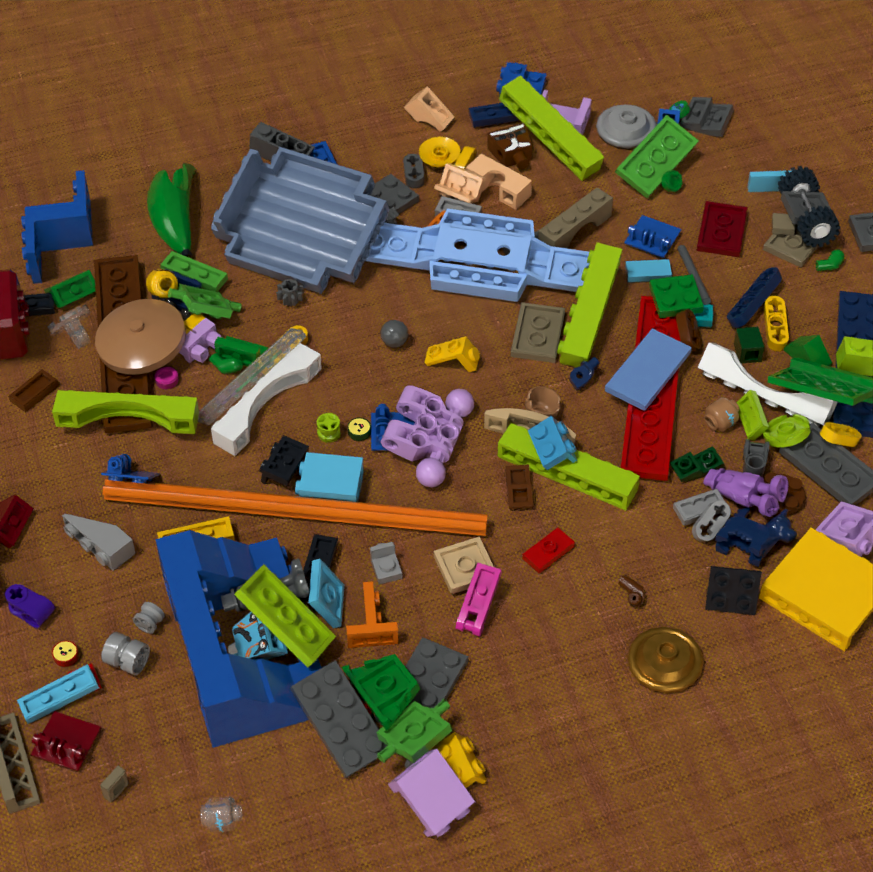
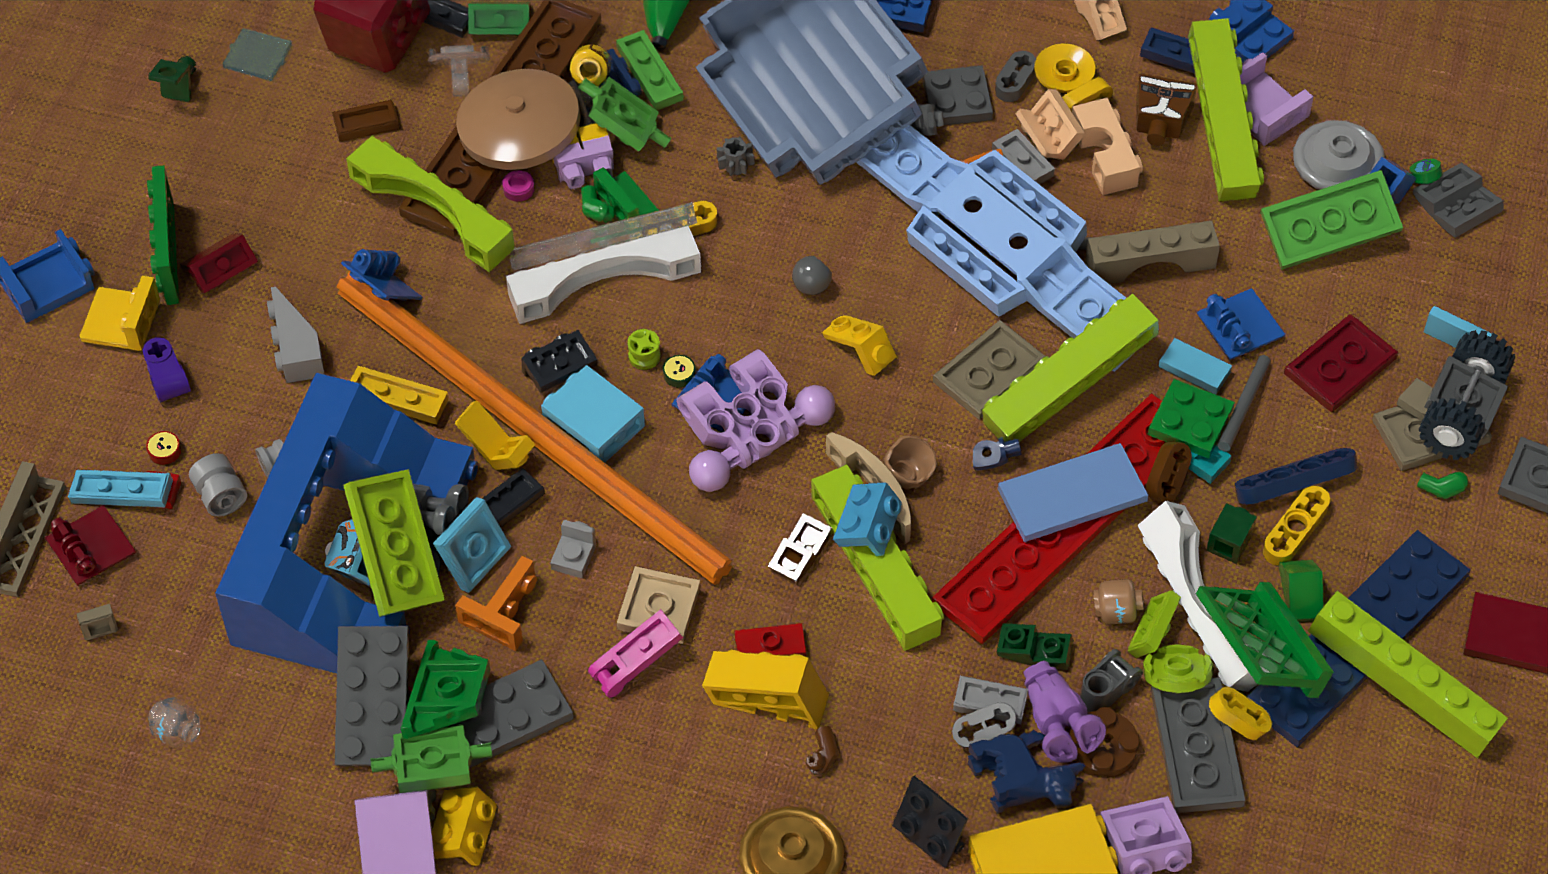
camera: 35 degrees right, 5 degrees up
green tile [662,170,683,192] -> none
none -> yellow bracket [455,401,535,470]
none -> yellow wedge [702,650,829,729]

